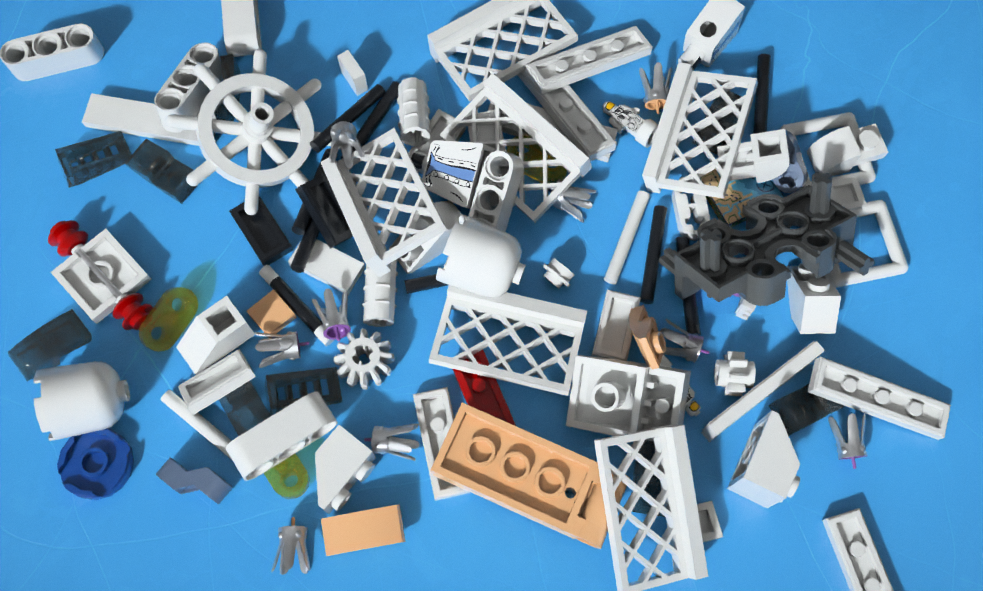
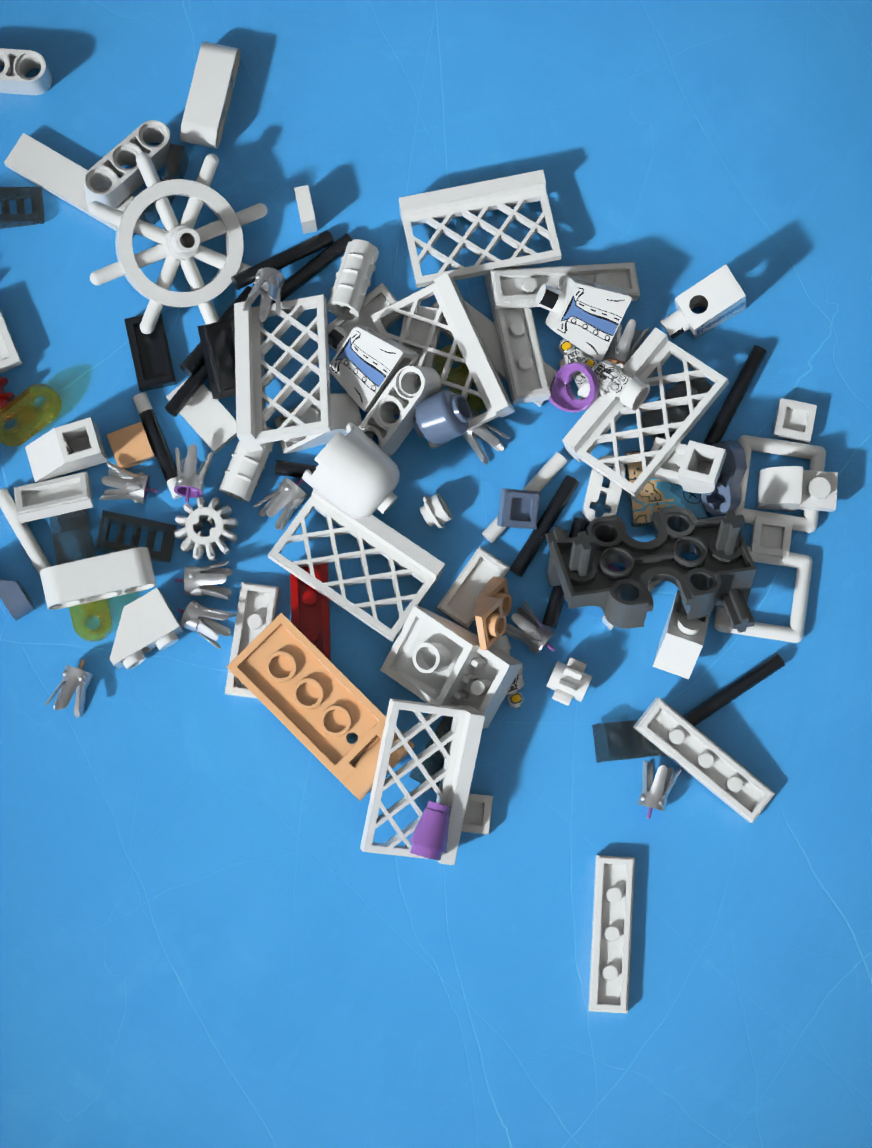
camera: 20 degrees right, 10 degrees up
clear smoke slope [125,139,197,204] -> none
light nougat slope [321,504,406,556] -> none
white tile [701,341,825,442] -> none
white slope [727,410,800,508] -> none
none -> flat silver piece [175,561,232,600]
none -> flat silver piece [253,477,307,531]
none -> medium lavender cone [409,800,451,861]
none -> sand blue head [413,389,472,445]
none -> sand blue tile [497,488,541,529]
none -> white torso [535,276,632,362]
none -> medium lavender piece [549,362,599,413]
none -> white piece [582,357,650,411]
none -> black bar [683,653,785,726]
none -> white tile [772,398,817,444]

